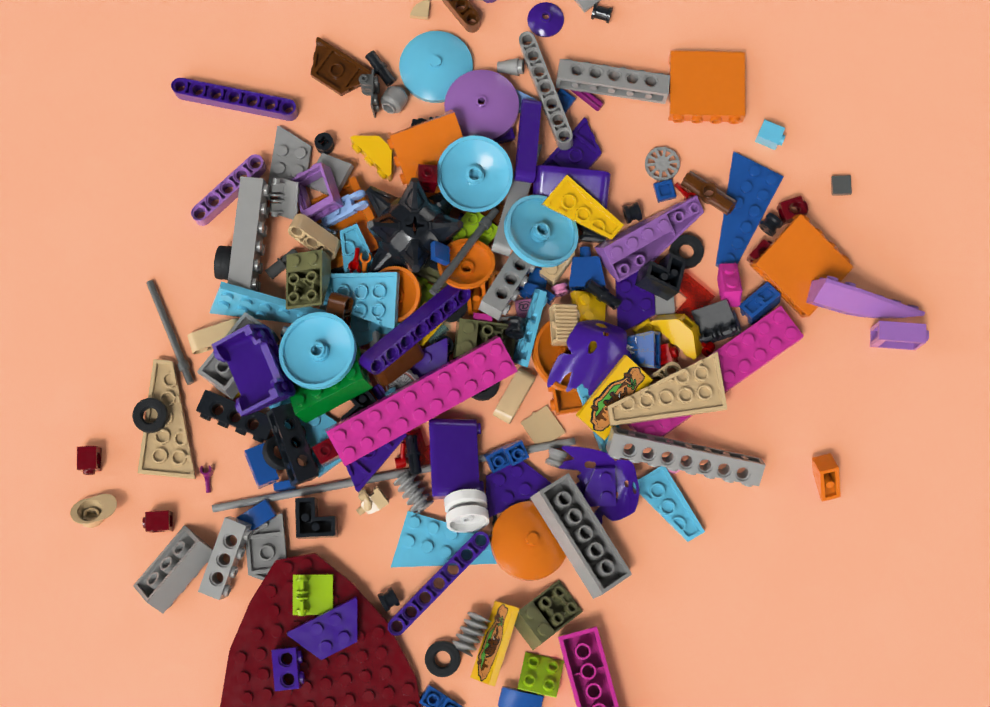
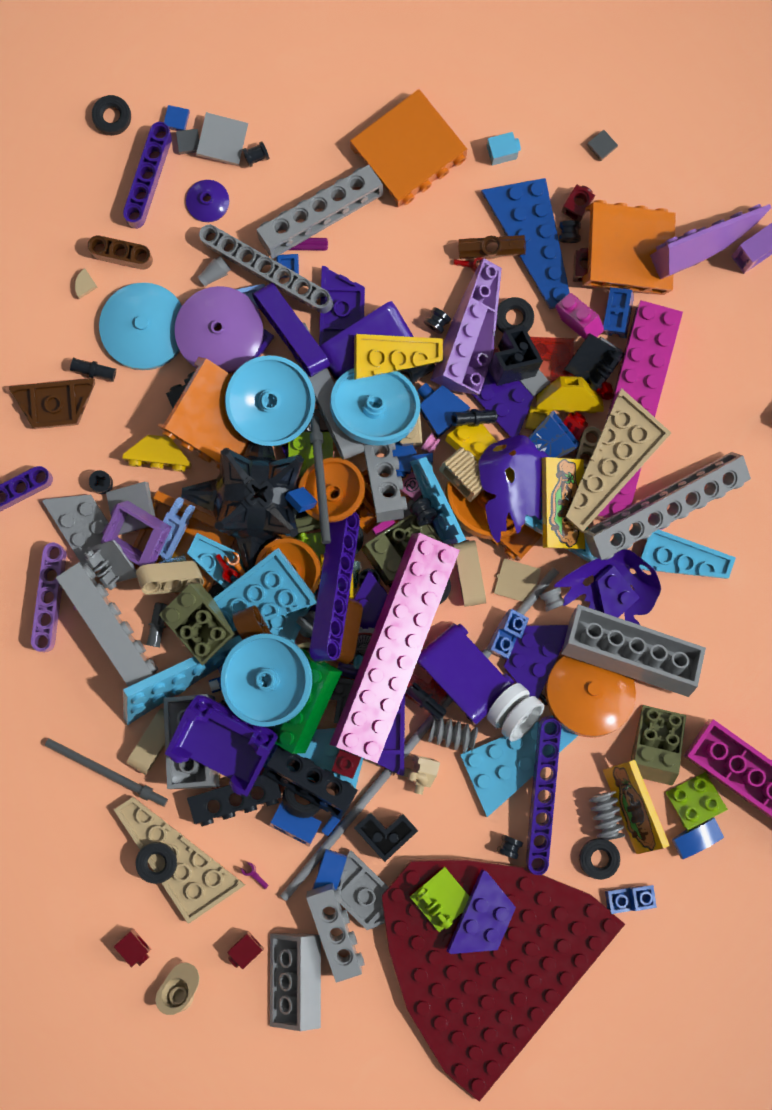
camera: 45 degrees left, 5 degrees up
black tyre [214,245,232,280] -> none
dark purple brick [271,646,304,691] -> none
dark grey hinge [359,69,380,118] -> none
light grey head [380,86,408,114] -> none
red hand [395,442,406,469] -> none
dark red brick [416,164,437,193] -> none
light grey wheel [645,146,680,181] -> none
blue tile [653,179,676,203] -> none

